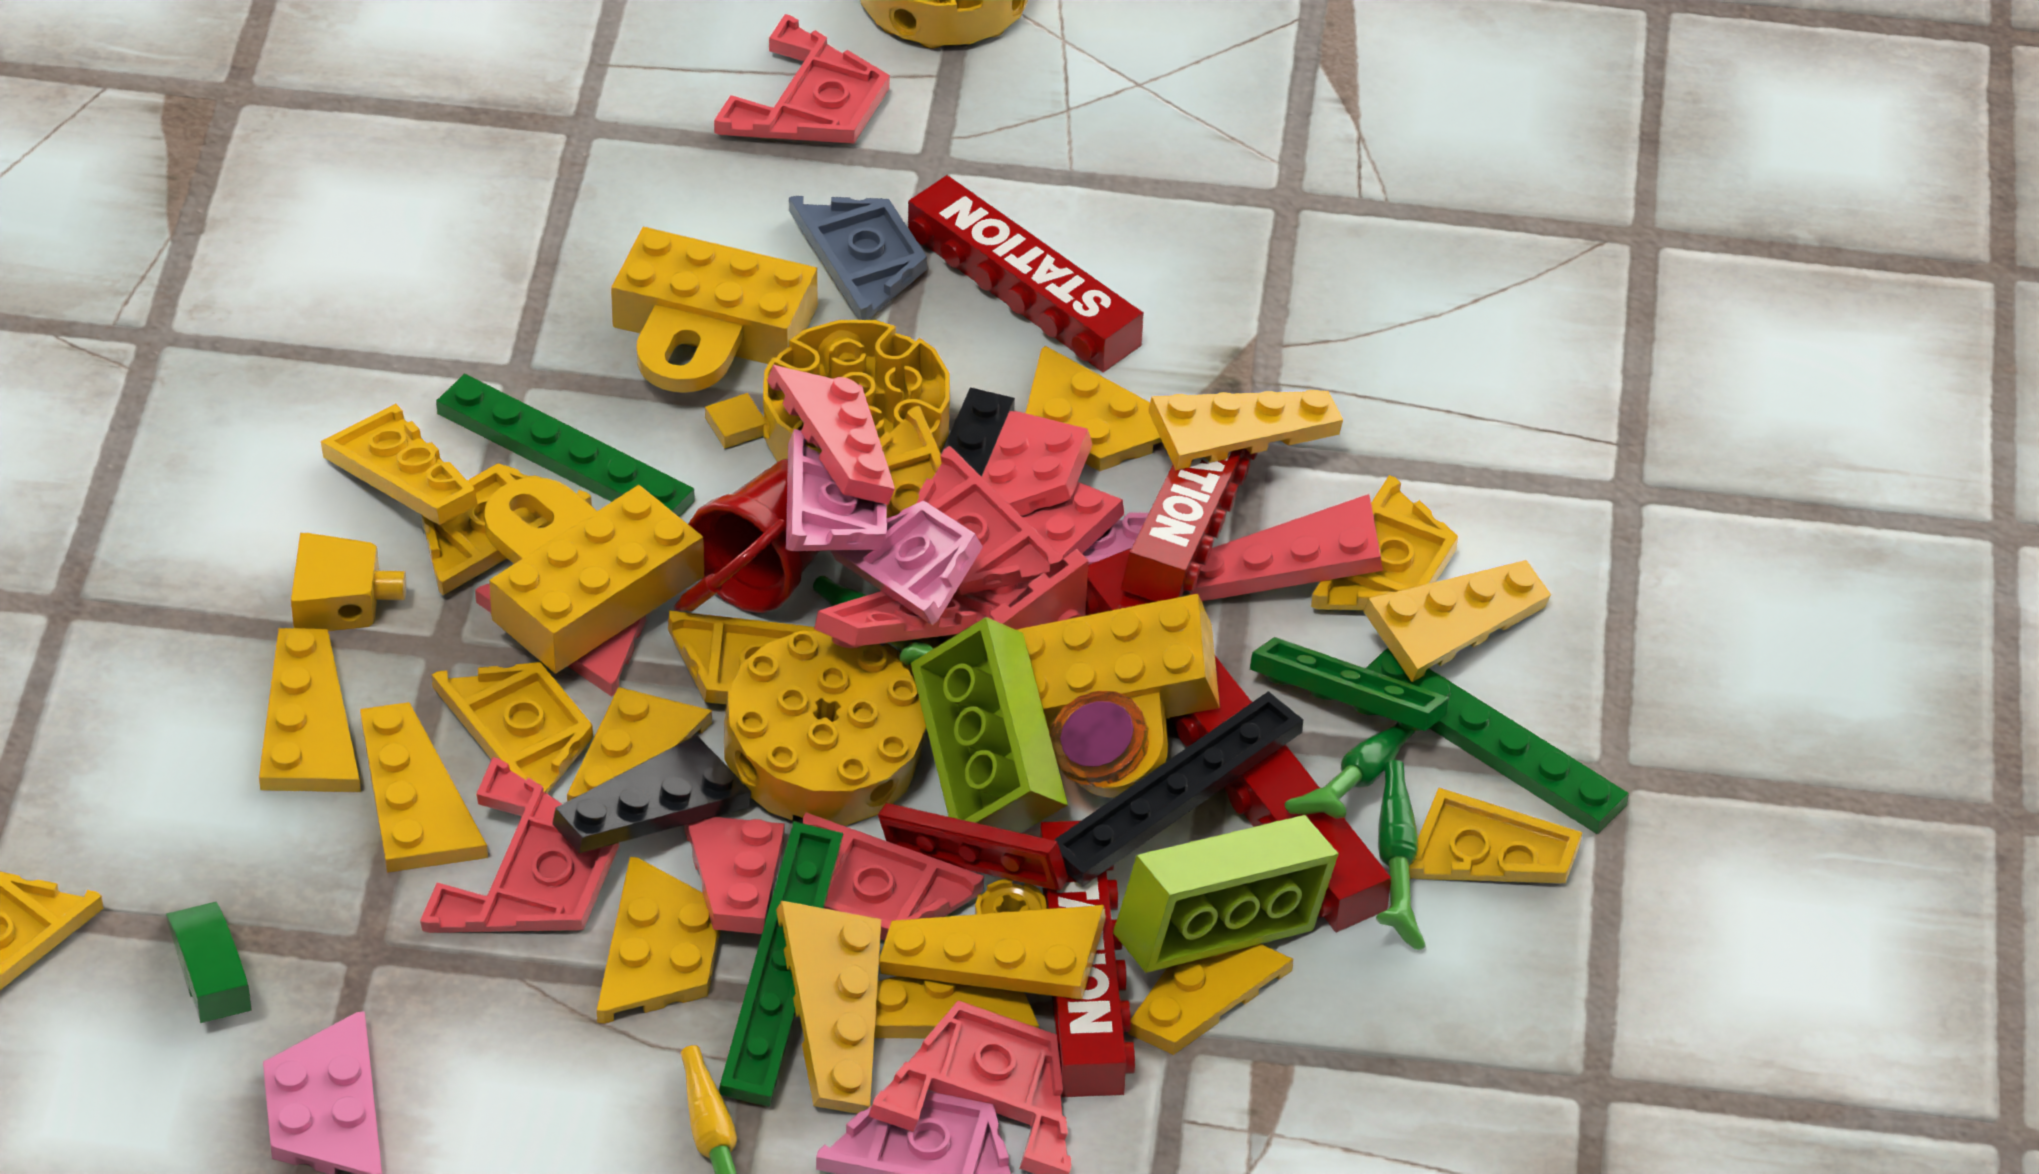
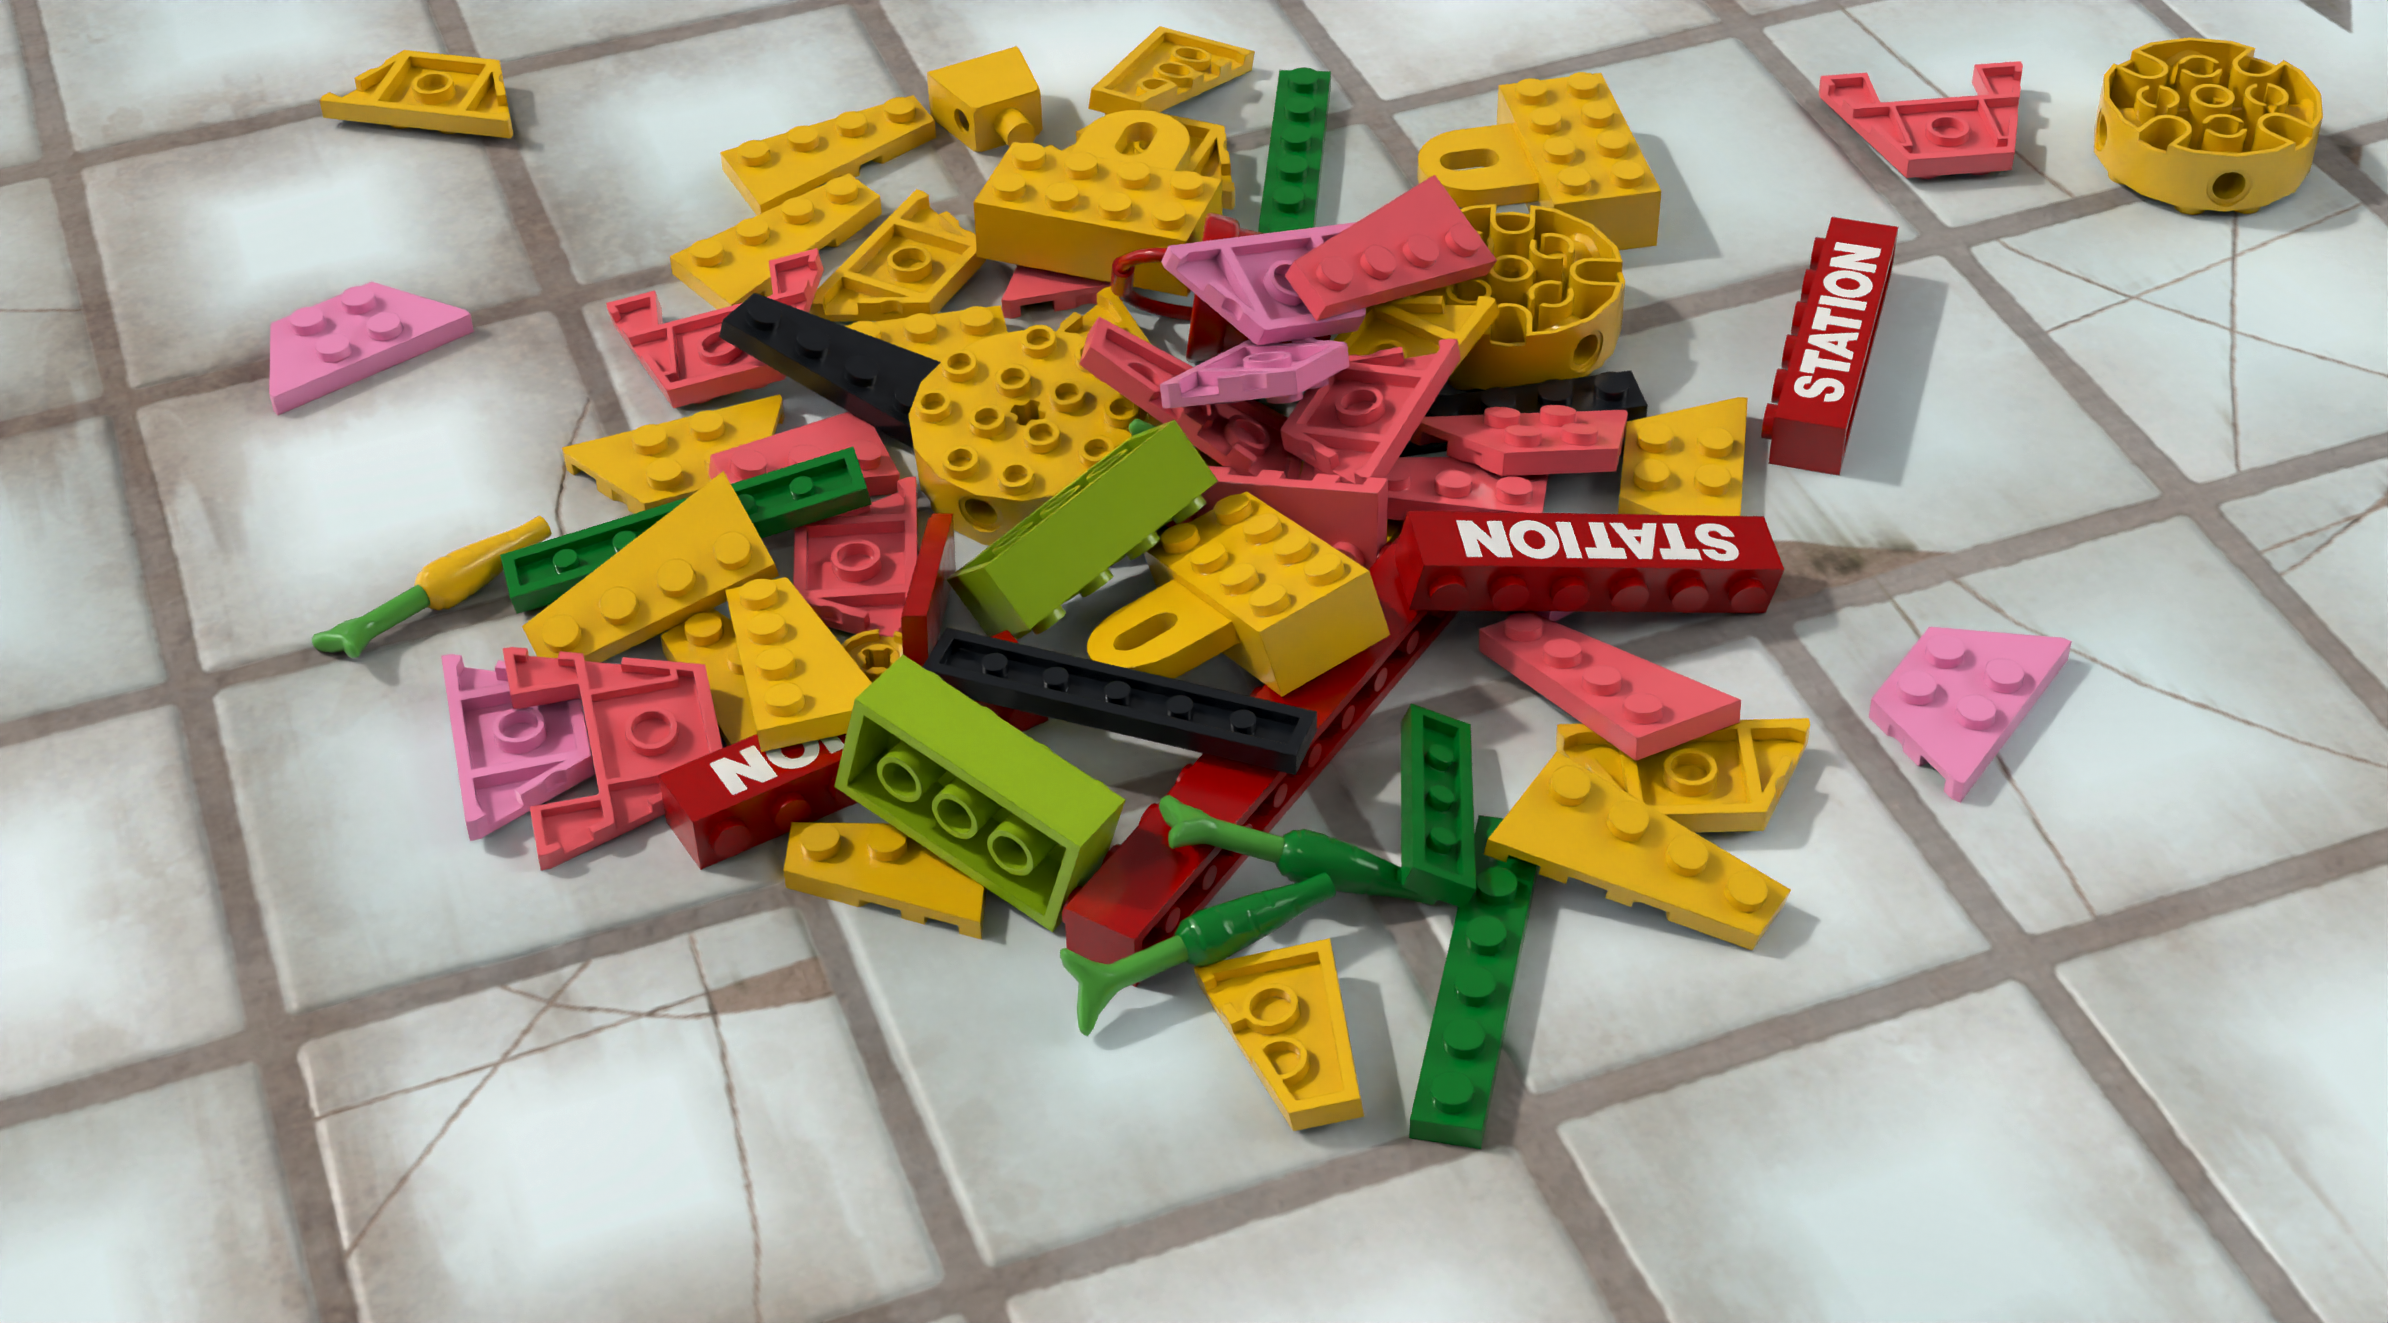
camera: 65 degrees right, 5 degrees down
green slope [166,901,252,1023] -> none
sand blue wing [789,196,927,320] -> none
tile [1050,691,1149,786] -> none
yellow wing [1148,390,1343,470] -> none
none -> bright pink wing [1869,627,2072,803]

